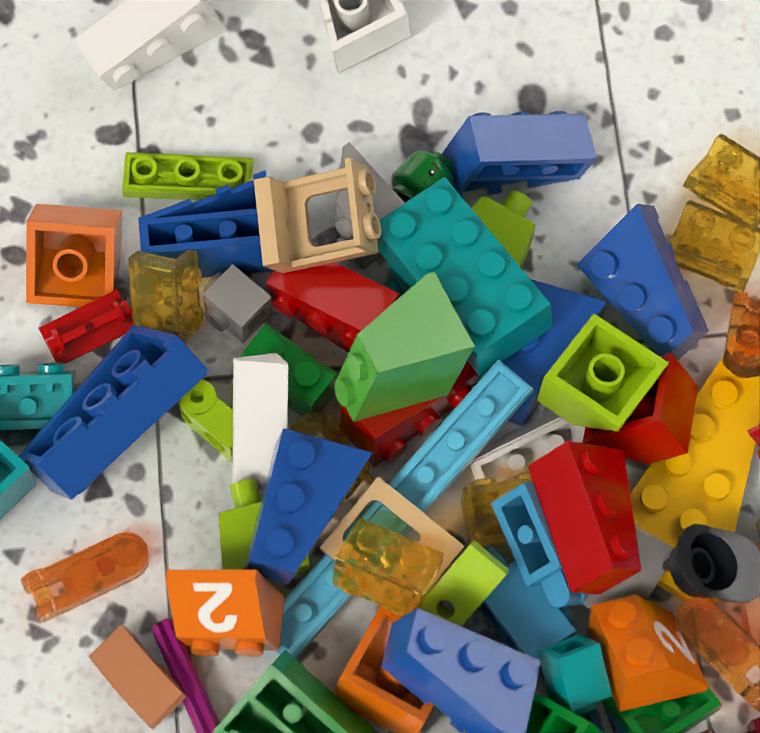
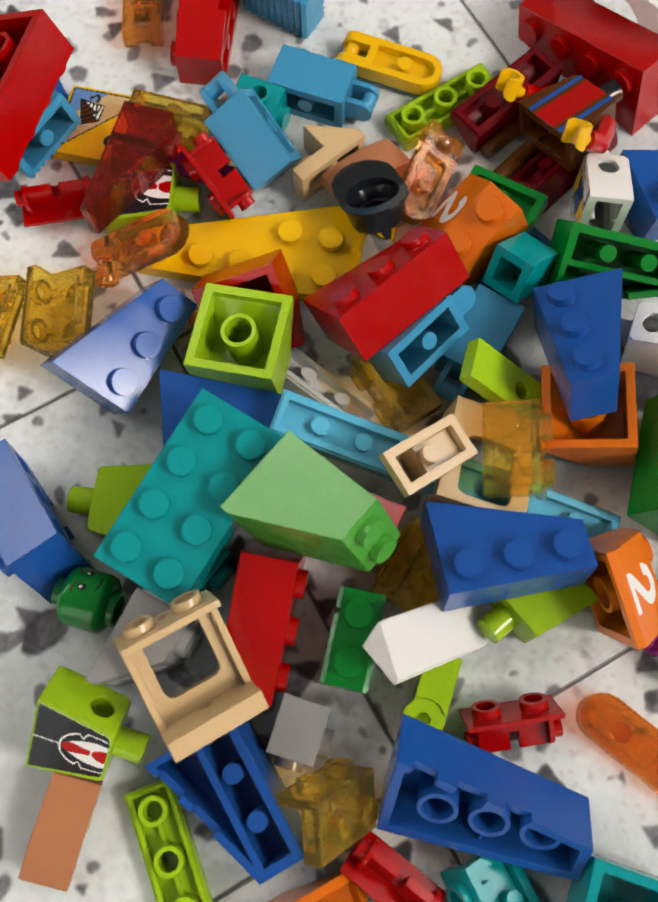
camera: 110 degrees left, 5 degrees up
none -> nougat slope [18,771,103,892]
none -> torso [25,665,151,781]
none -> tan slope [378,413,478,498]
none -> red hinge [458,692,566,753]

